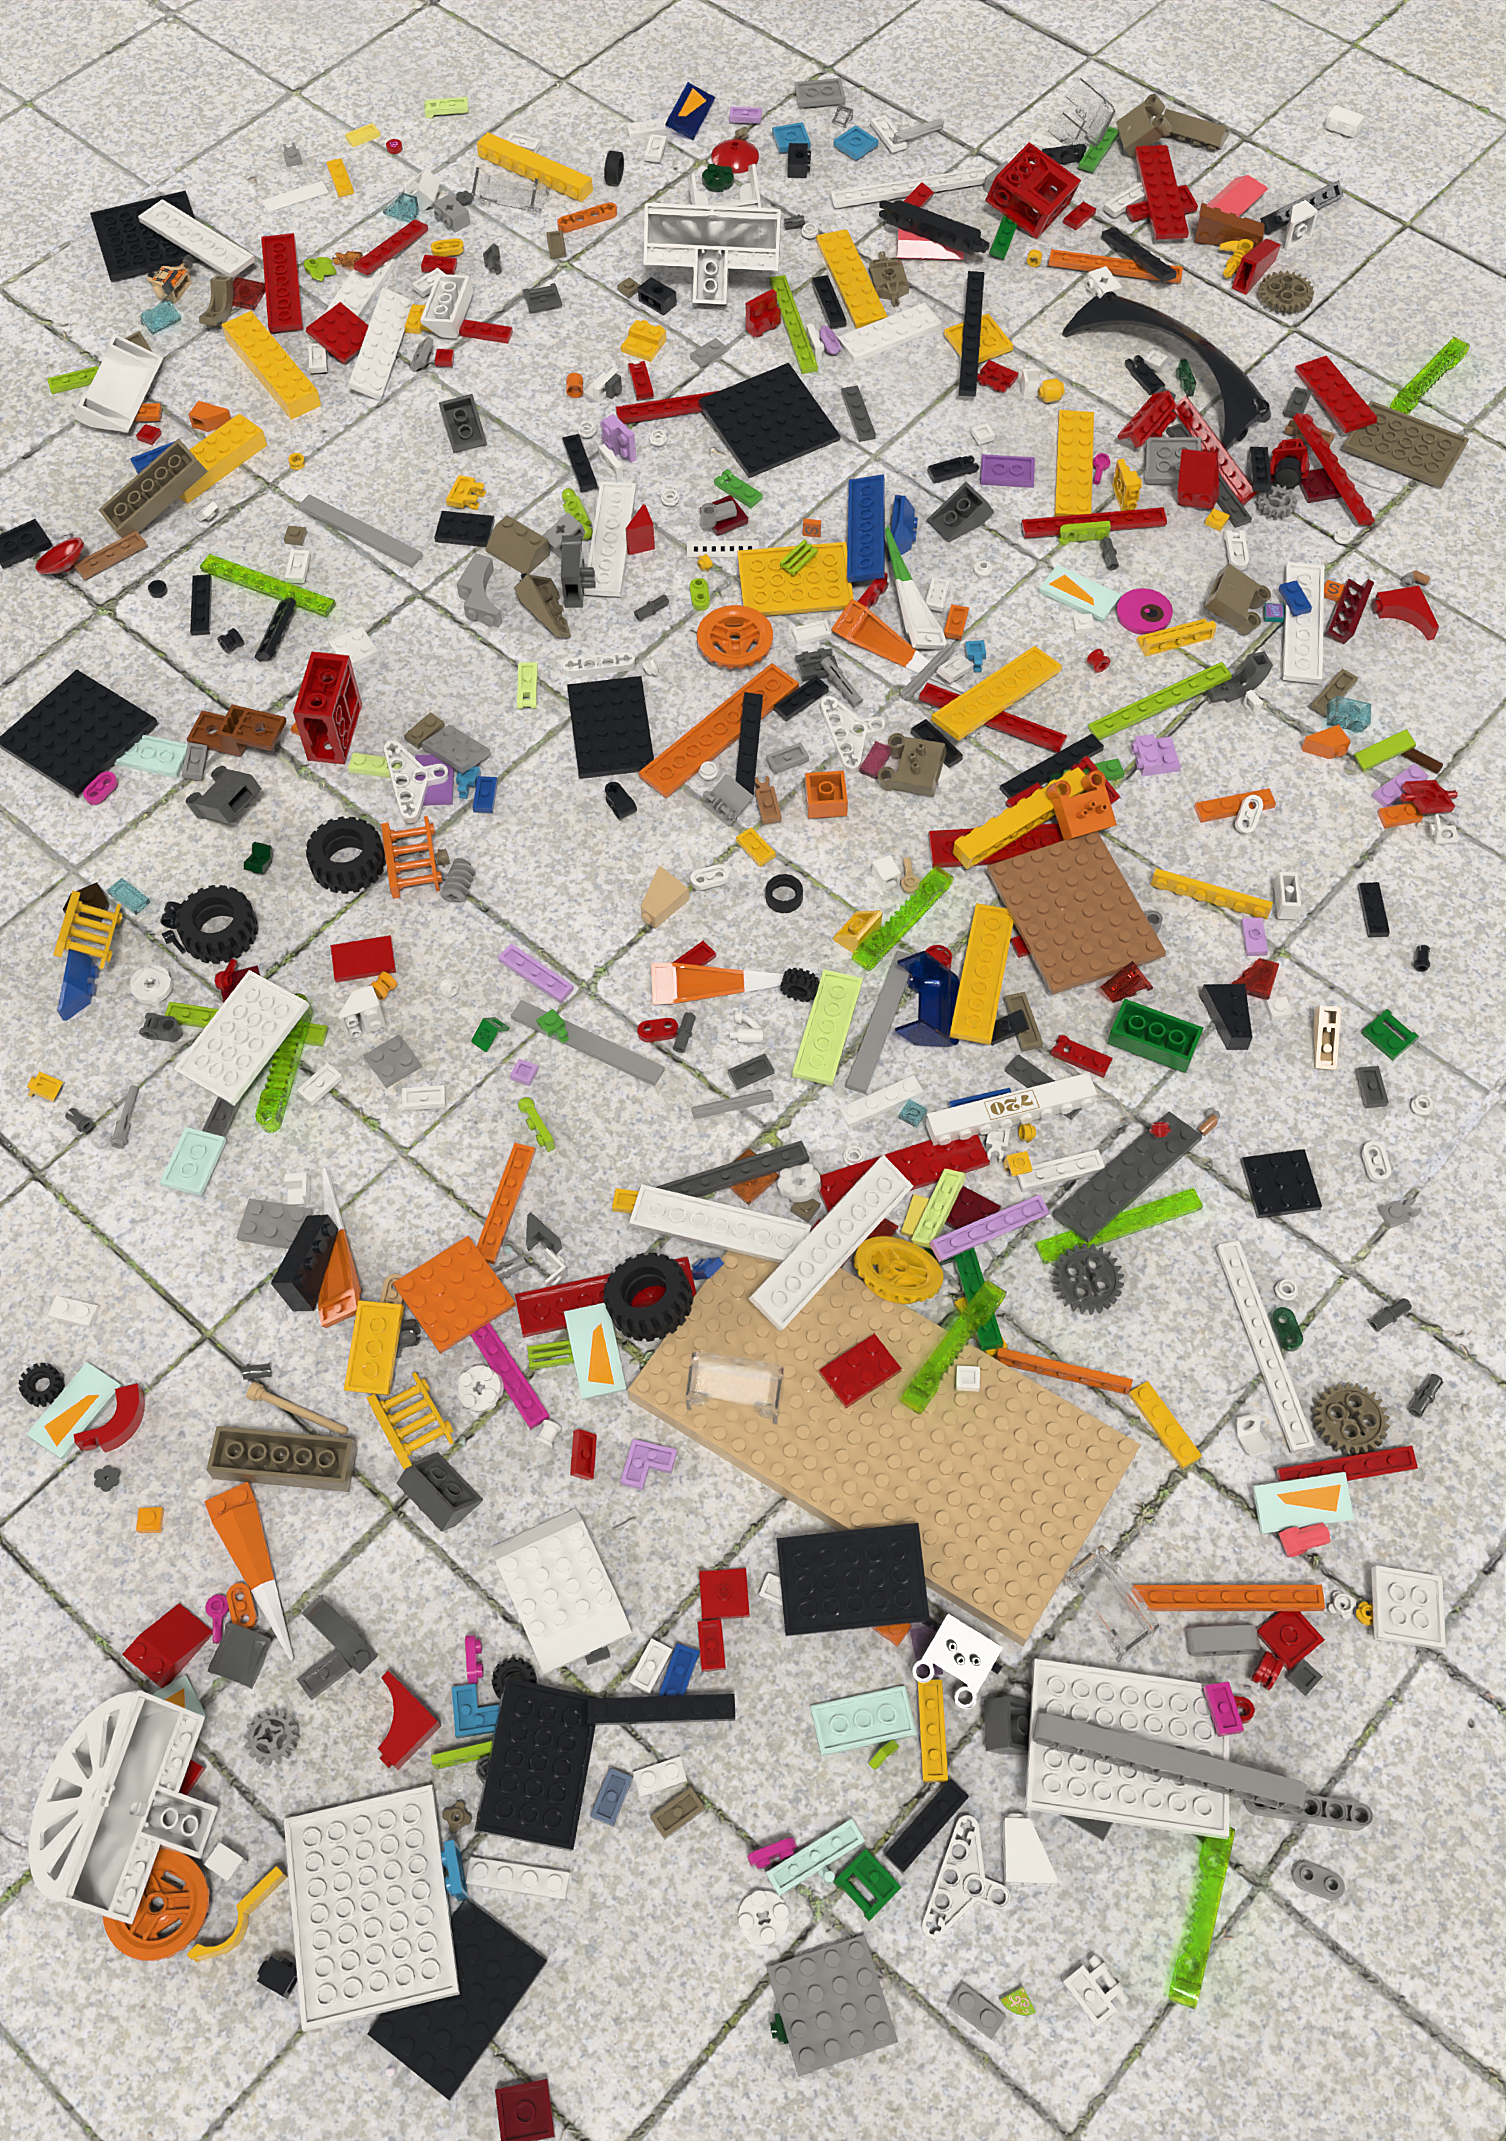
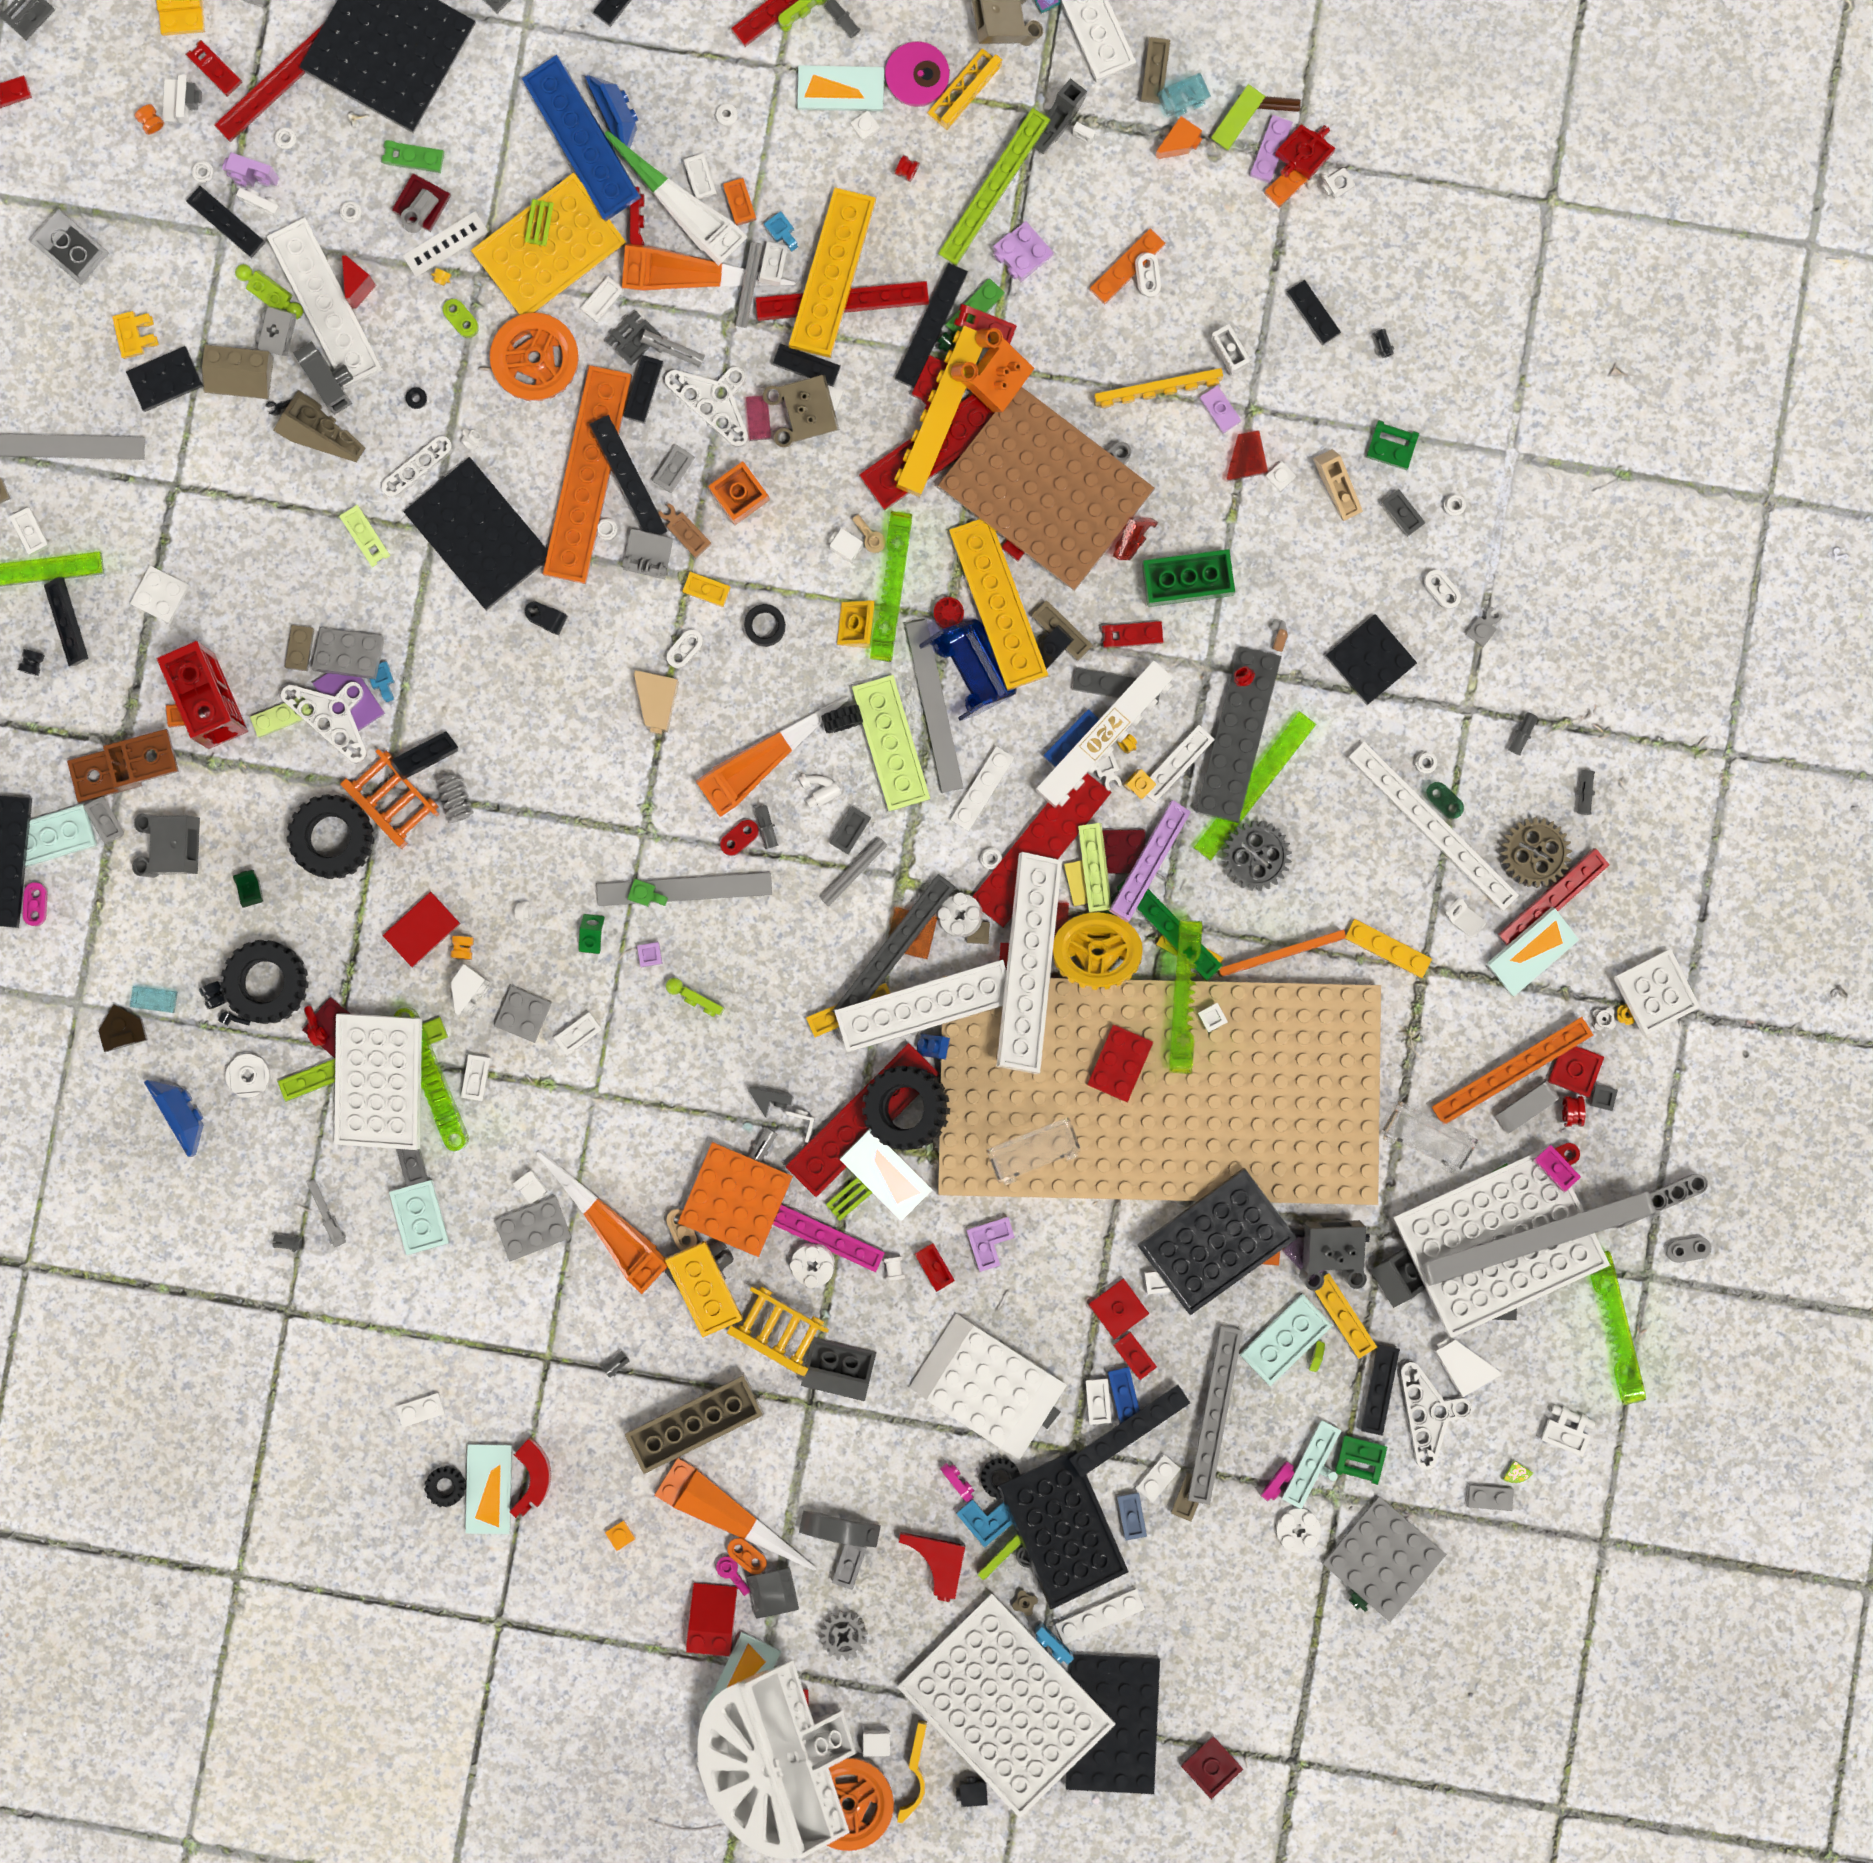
camera: 30 degrees left, 25 degrees up
yellow bracket [27,1071,63,1102] -> none
yellow fence [53,890,123,969] -> none
dark grey plant [94,1465,120,1492] -> none
dark grey piece [139,1013,183,1042] -> none
tan piece [246,1381,348,1435] -> none
black wedge [271,1214,338,1311] -> none
dark tan plate [435,848,450,867] -> none
light grey arch [457,553,502,628] -> none
blue plate [473,776,498,813] -> none
orange plate [476,1143,536,1265] -> none
lavender plate [498,943,574,1004] -> none
dark grey axle [634,595,669,621] -> none
red tile [673,941,716,966] -> none
orange tile [803,519,822,538] -> none
clear light blue tile [898,1099,928,1128] -> none
dark grey slope [927,482,994,542] -> none
black wedge [1200,984,1253,1050] -> none
coral piece [1279,1523,1331,1557] -> none
none -> black plate [391,731,458,780]
none -> black plate [405,387,427,409]
none -> light grey plate [1187,1326,1243,1505]

